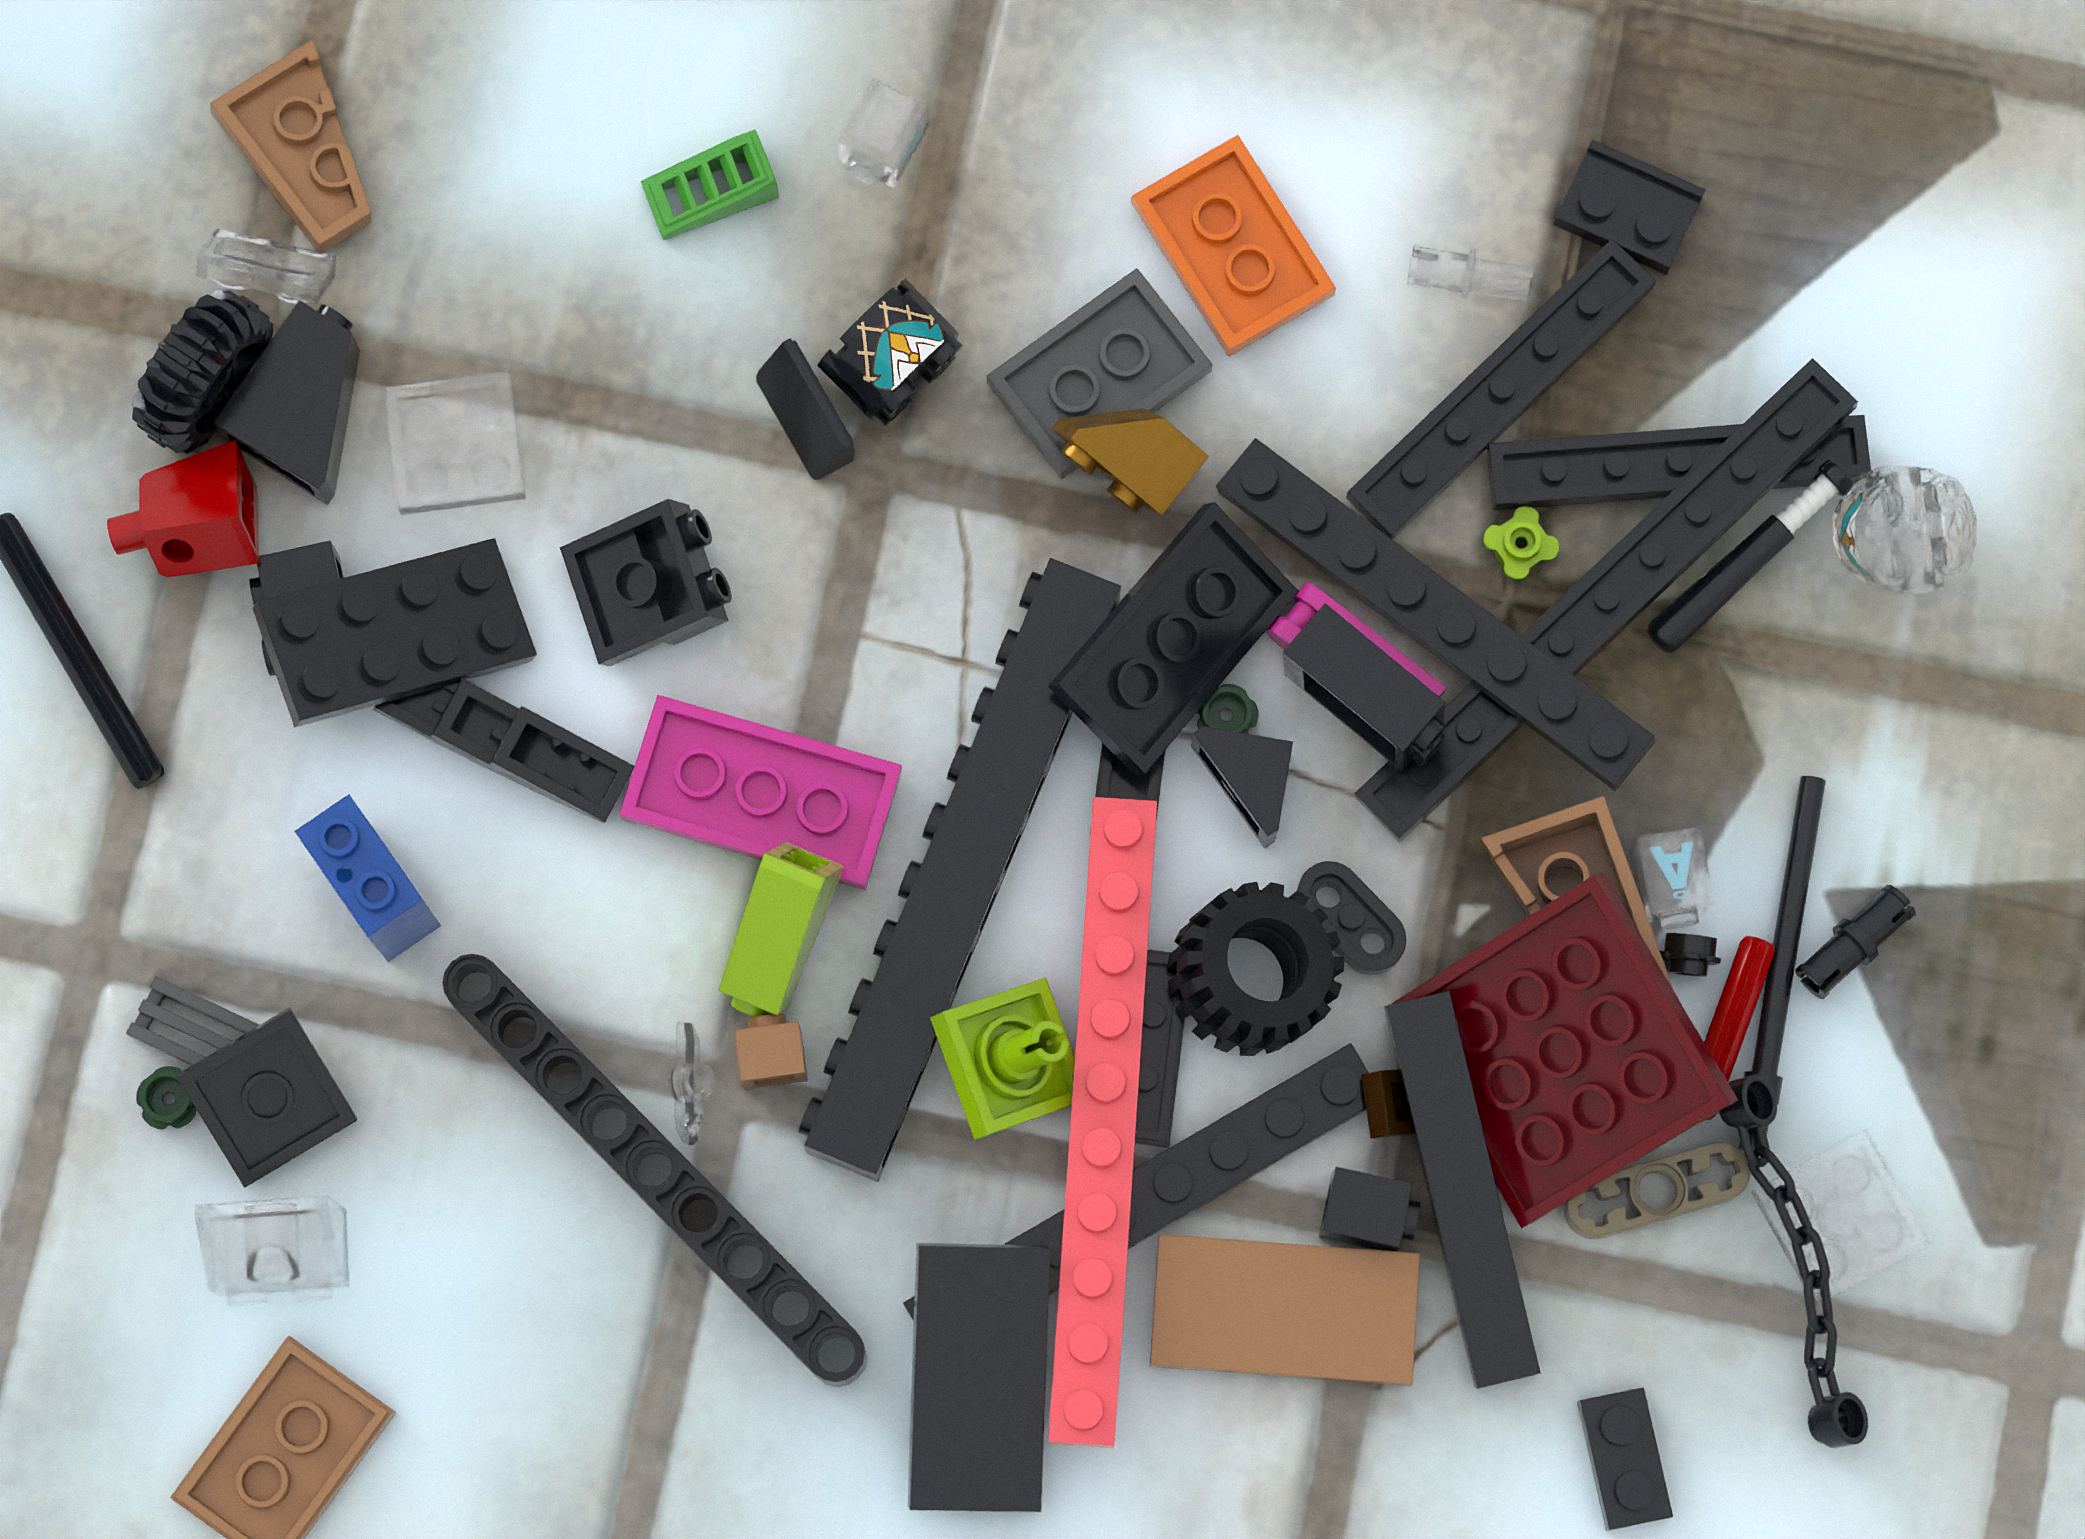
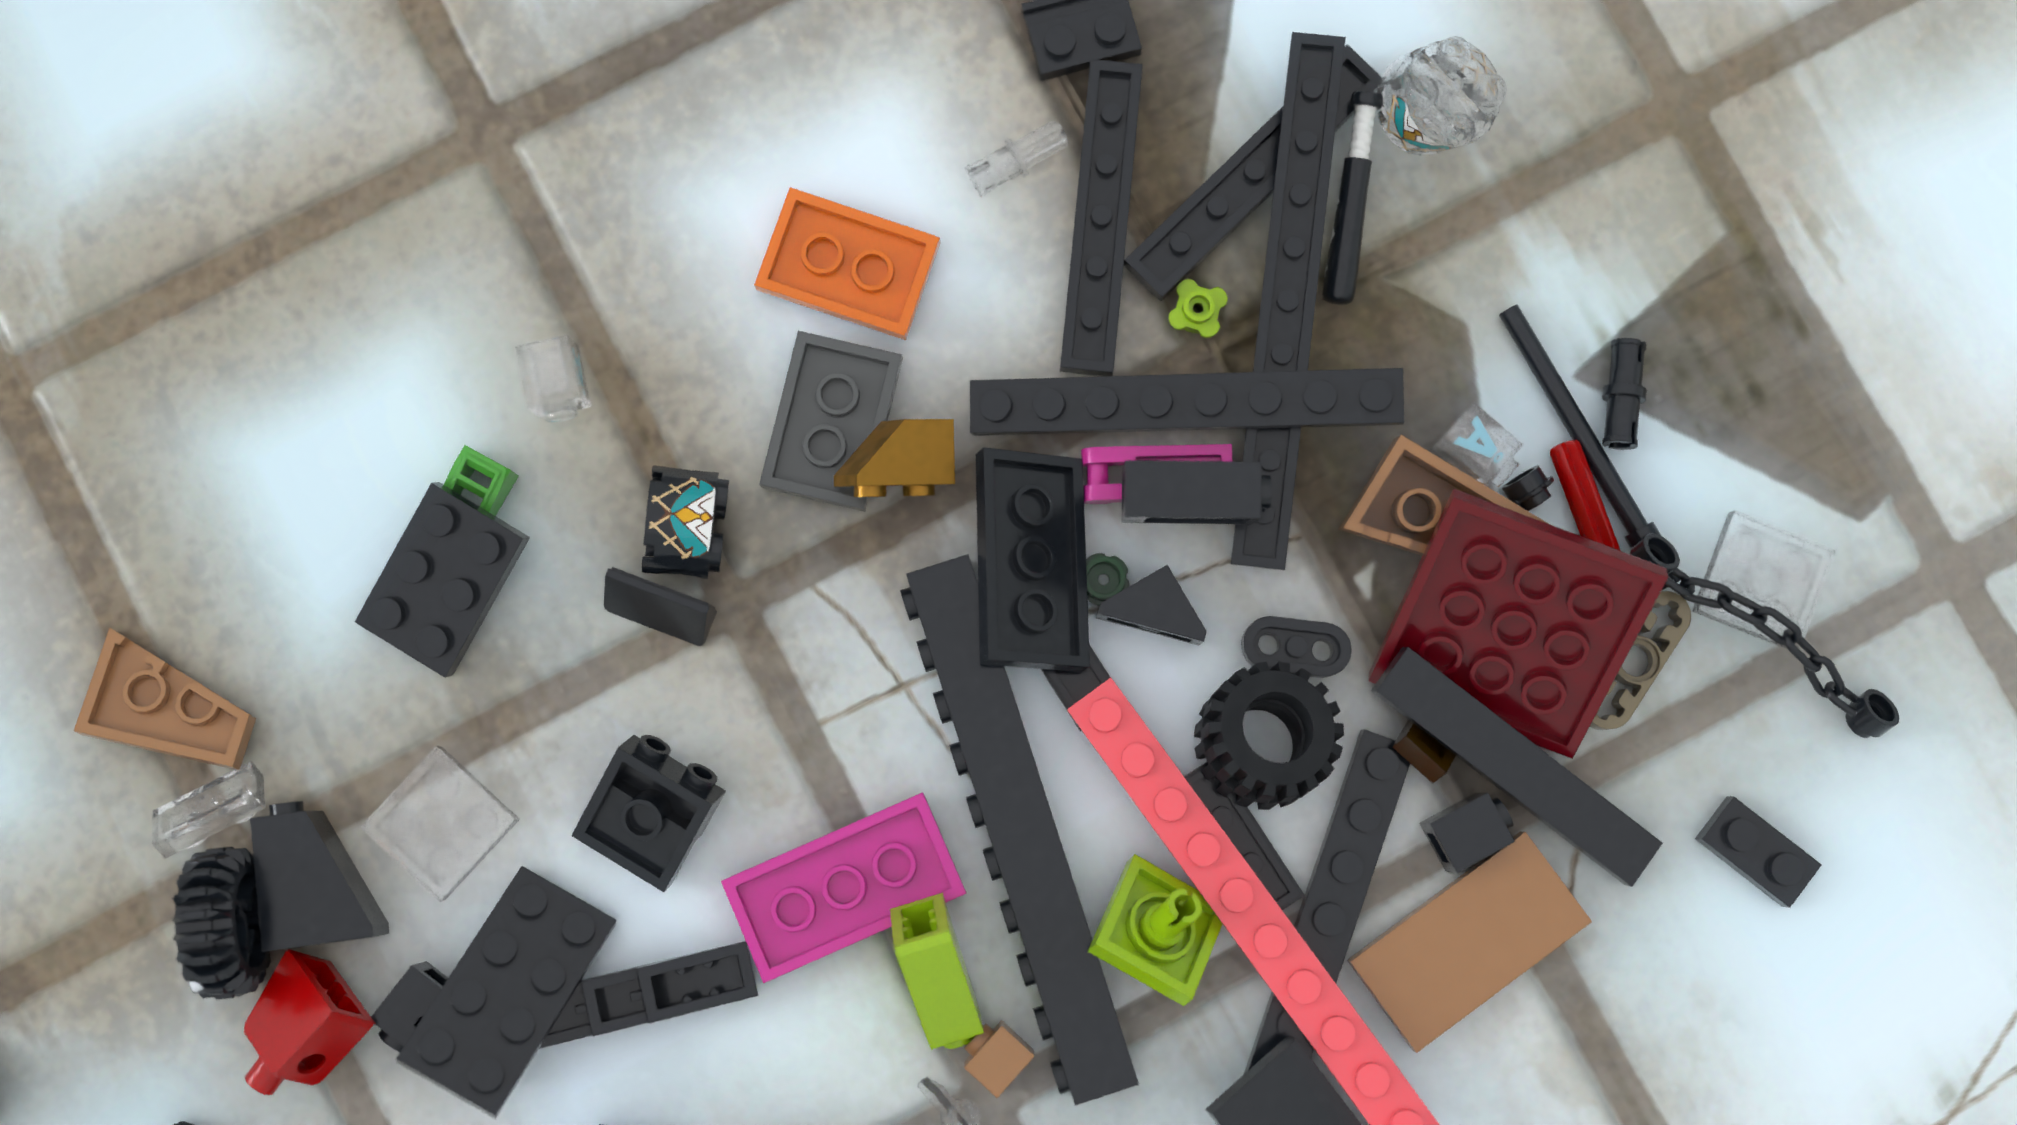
camera: 40 degrees left, 5 degrees up
none -> black plate [355,482,530,678]

